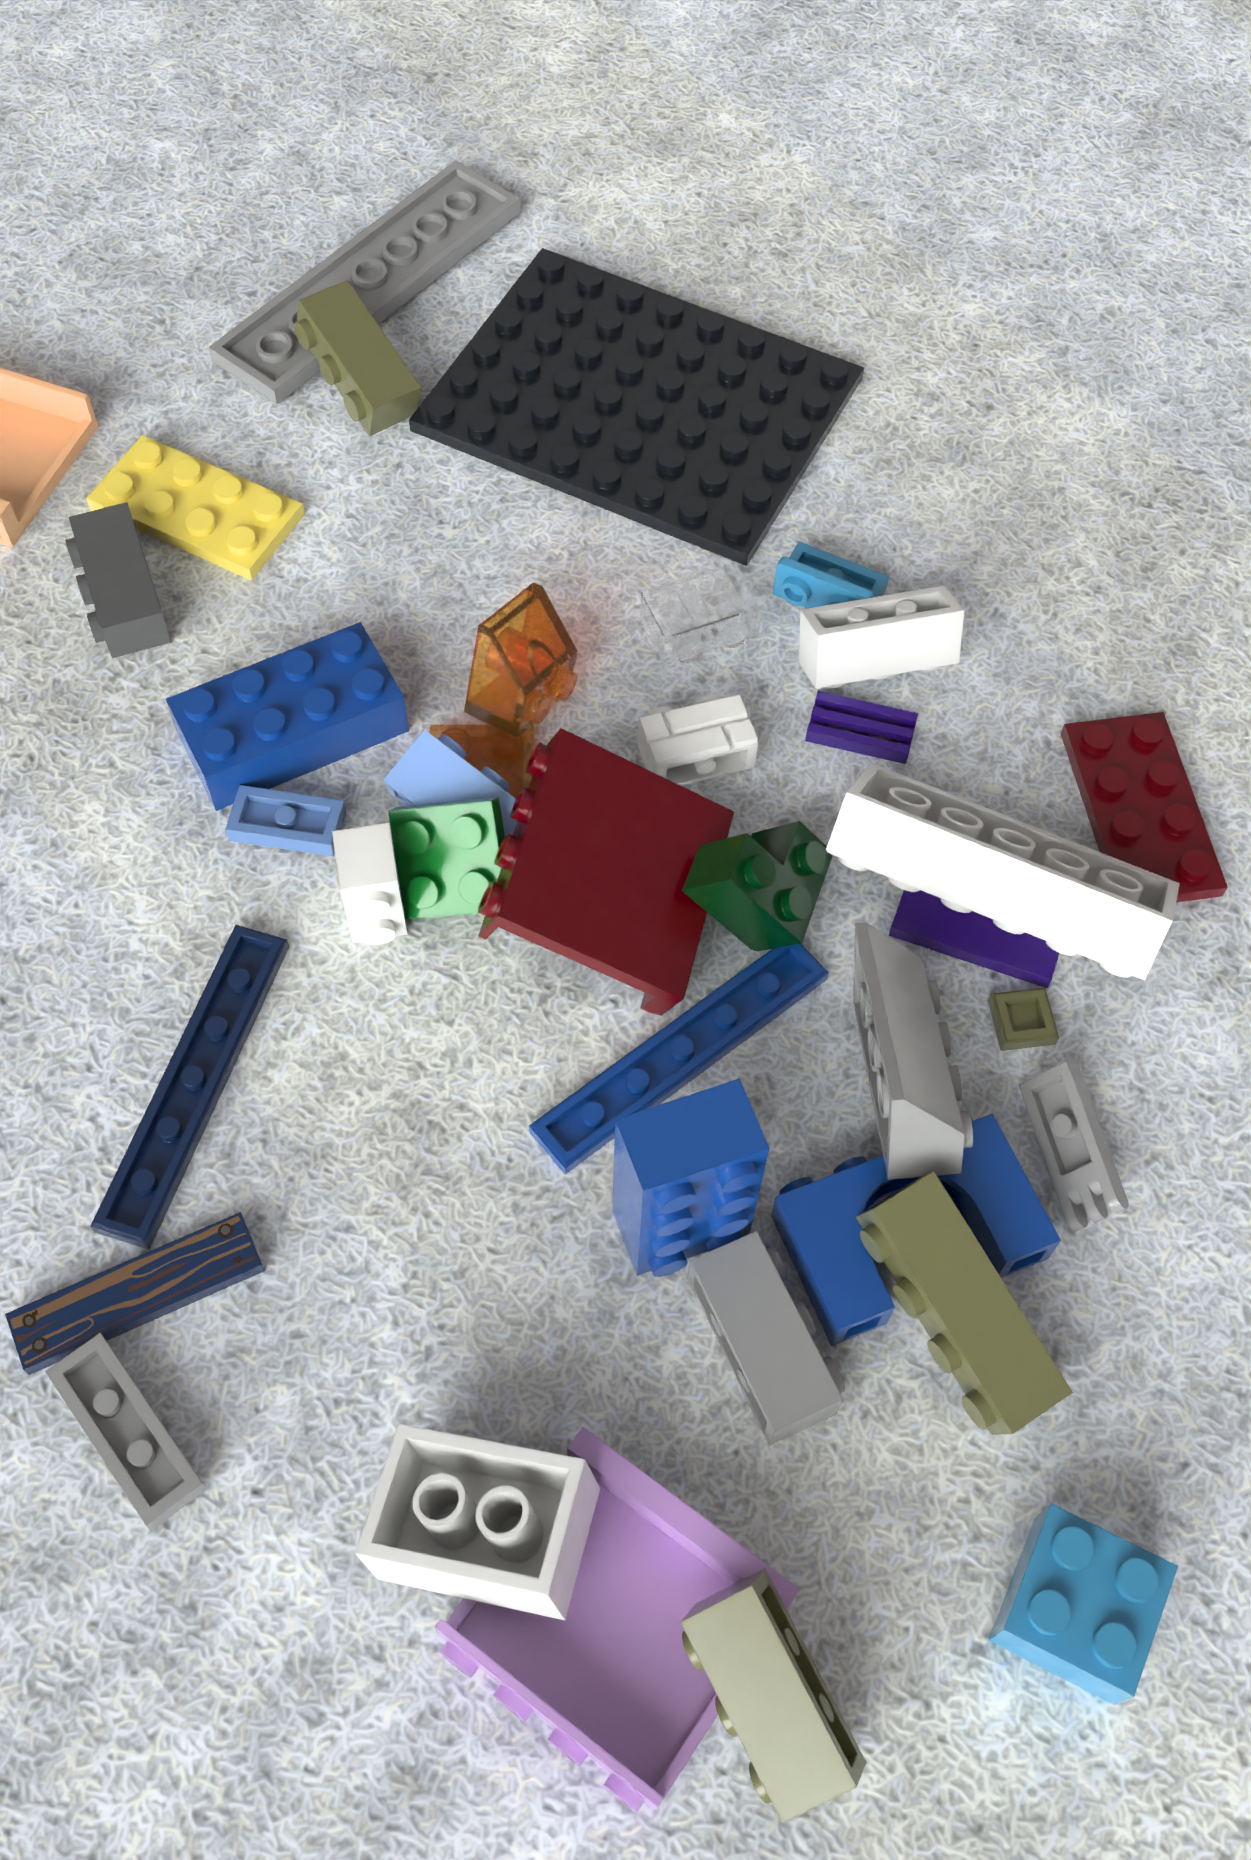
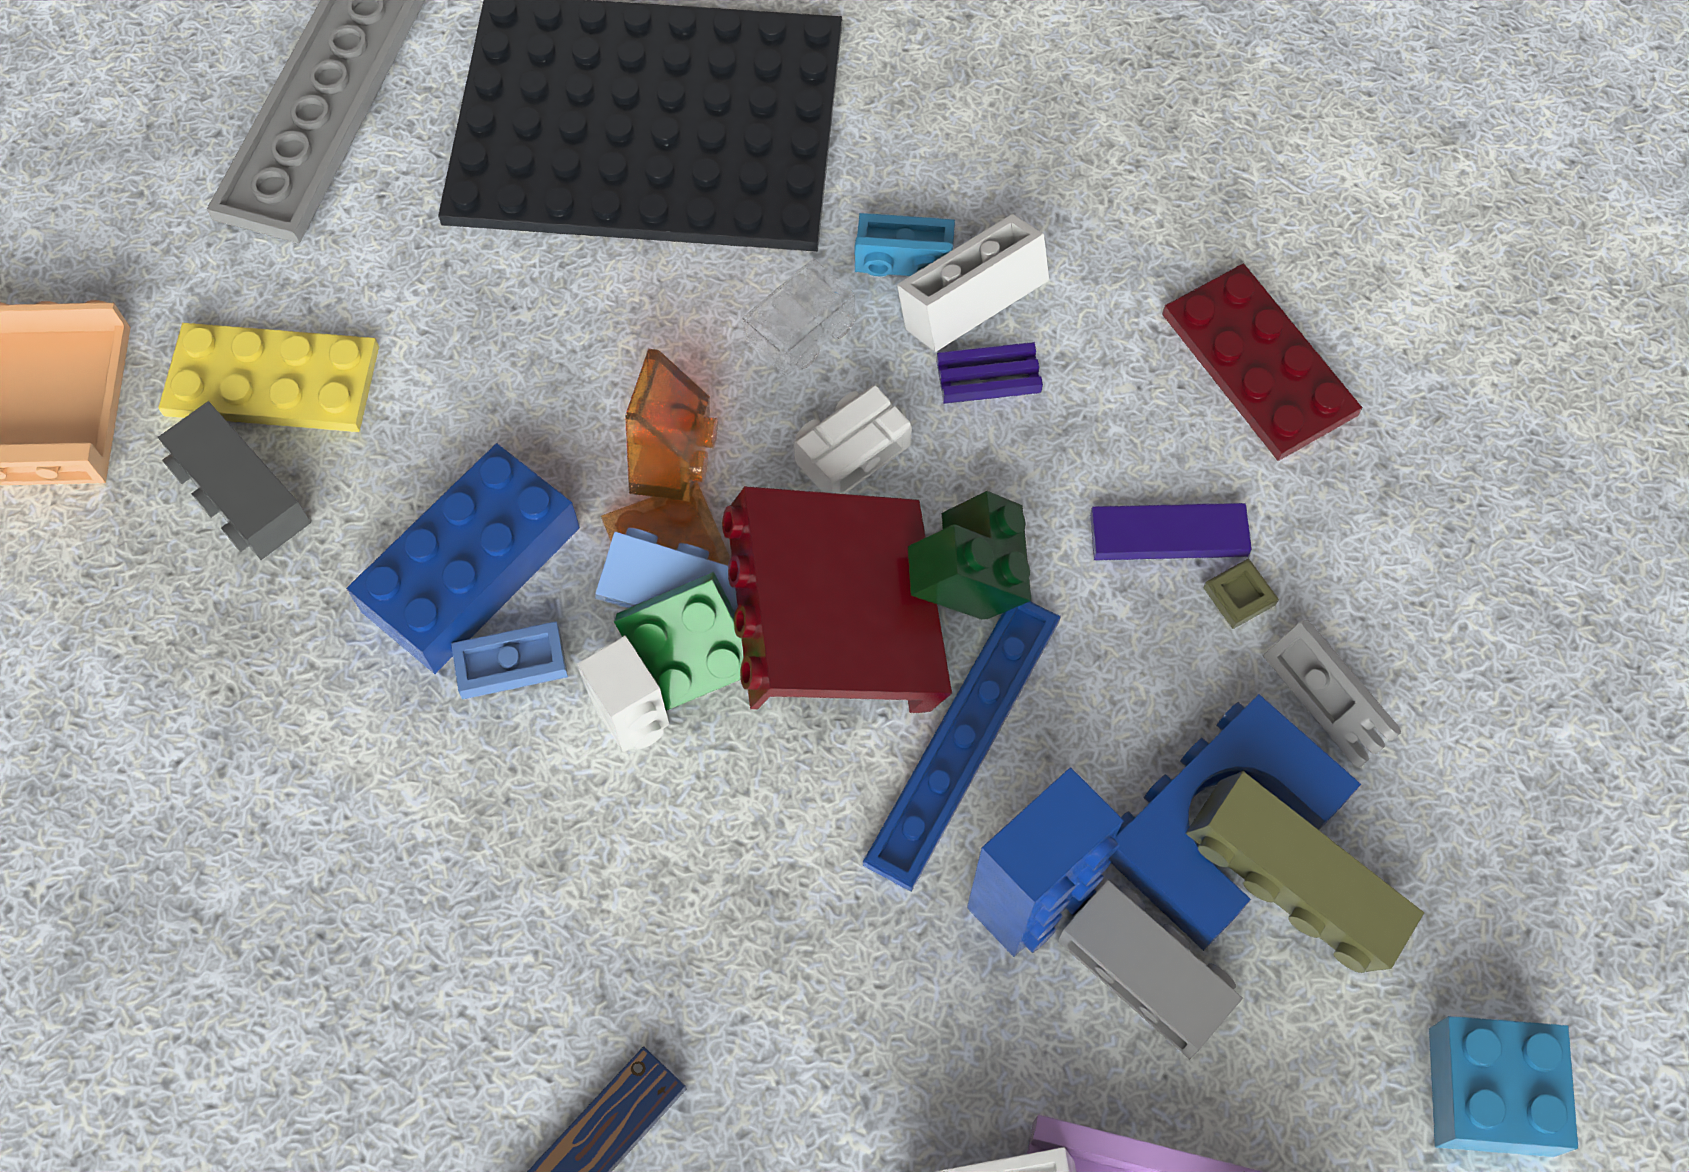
camera: 20 degrees left, 5 degrees up
dark blue tile [90,925,289,1250] -> none
olive brick [294,280,422,436] -> none
white brick [826,763,1180,980] -> none
light grey slope [853,922,973,1180] -> none

